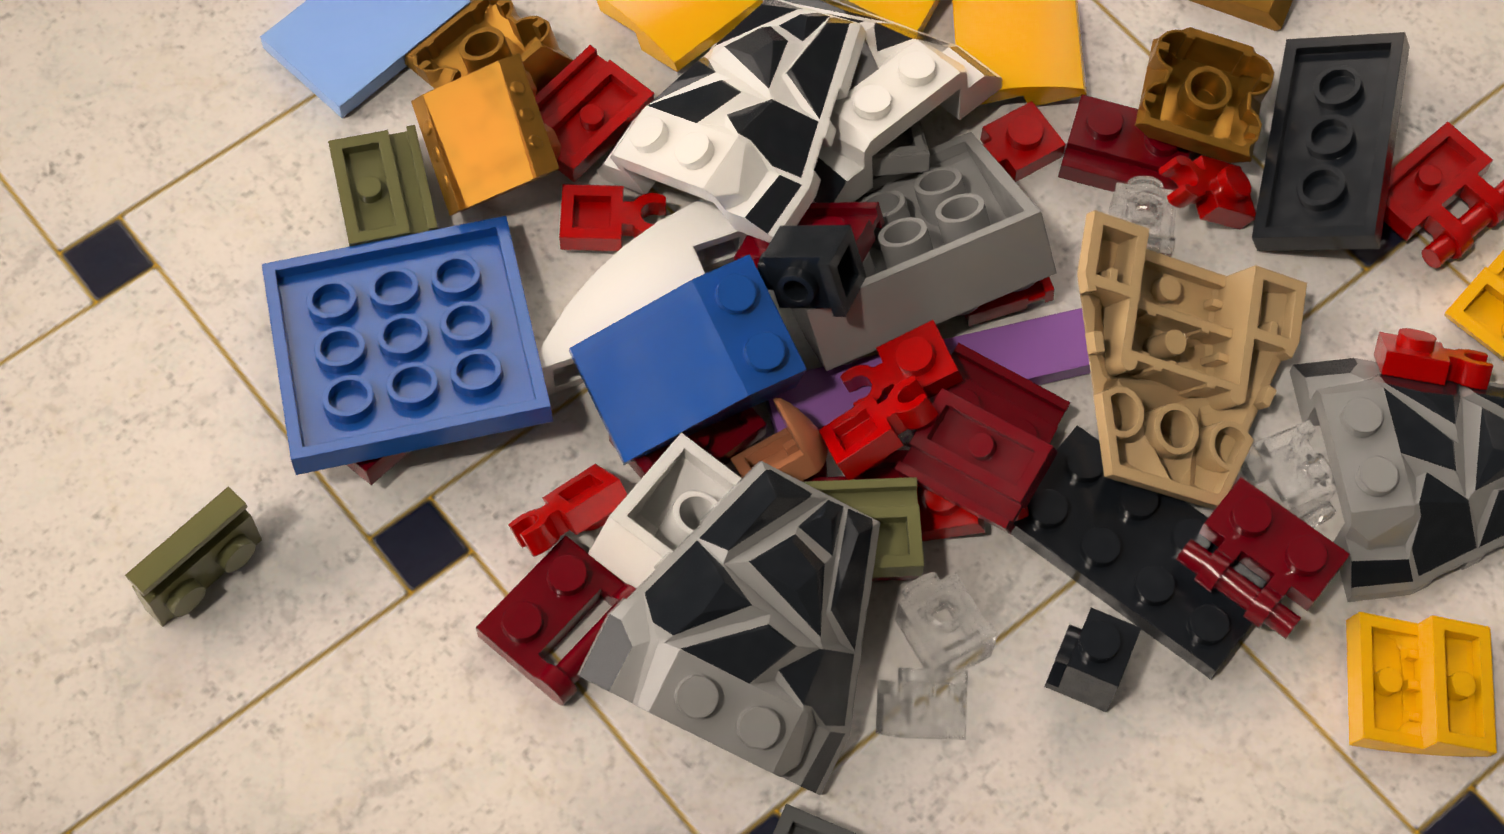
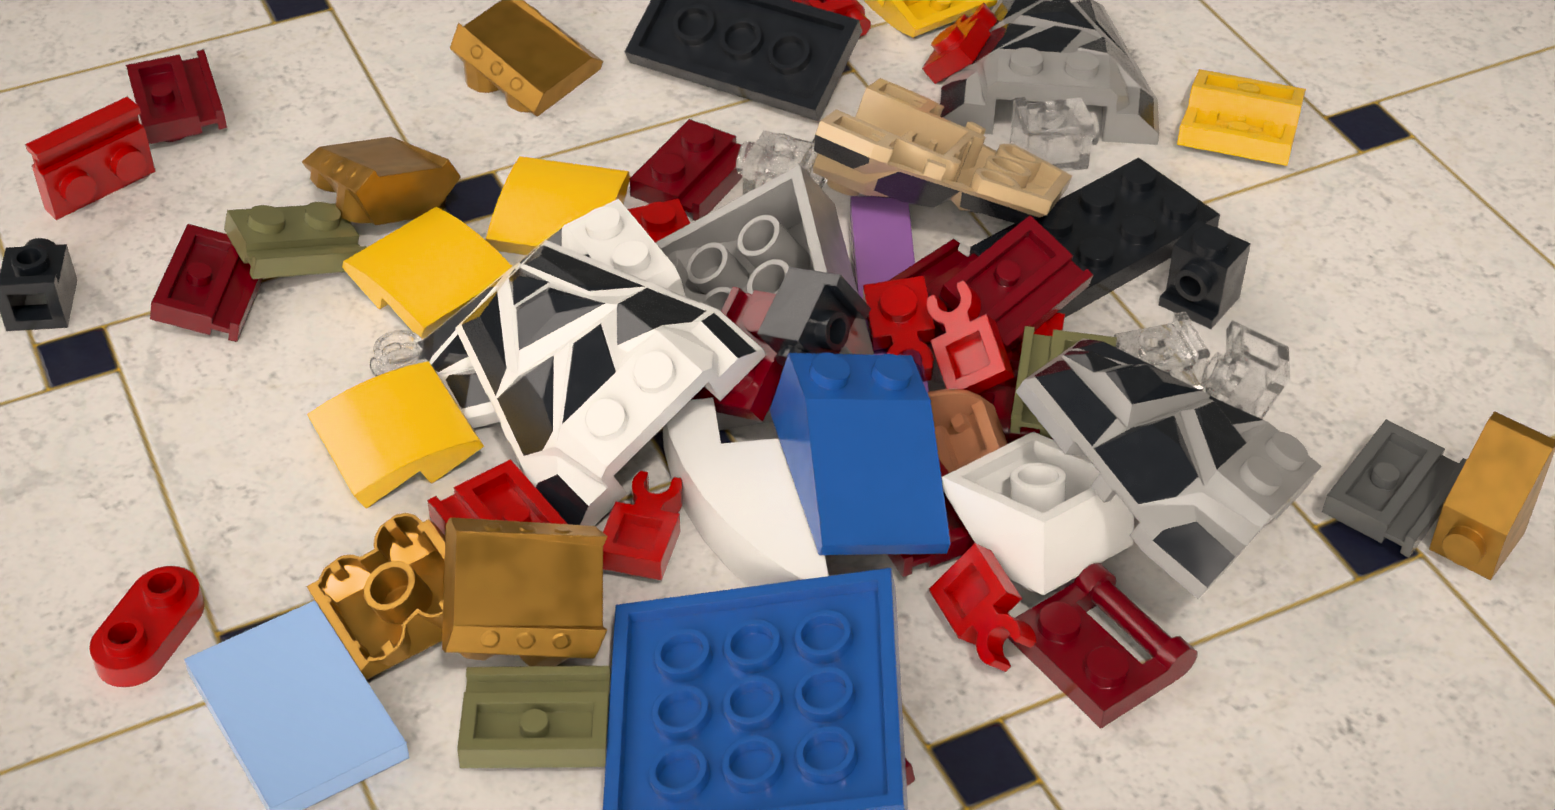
camera: 75 degrees left, 20 degrees down
pearl gold slope [1135,27,1274,163] -> none
red plate [1158,155,1256,230] -> none
dark red plate [1176,477,1350,639] -> none

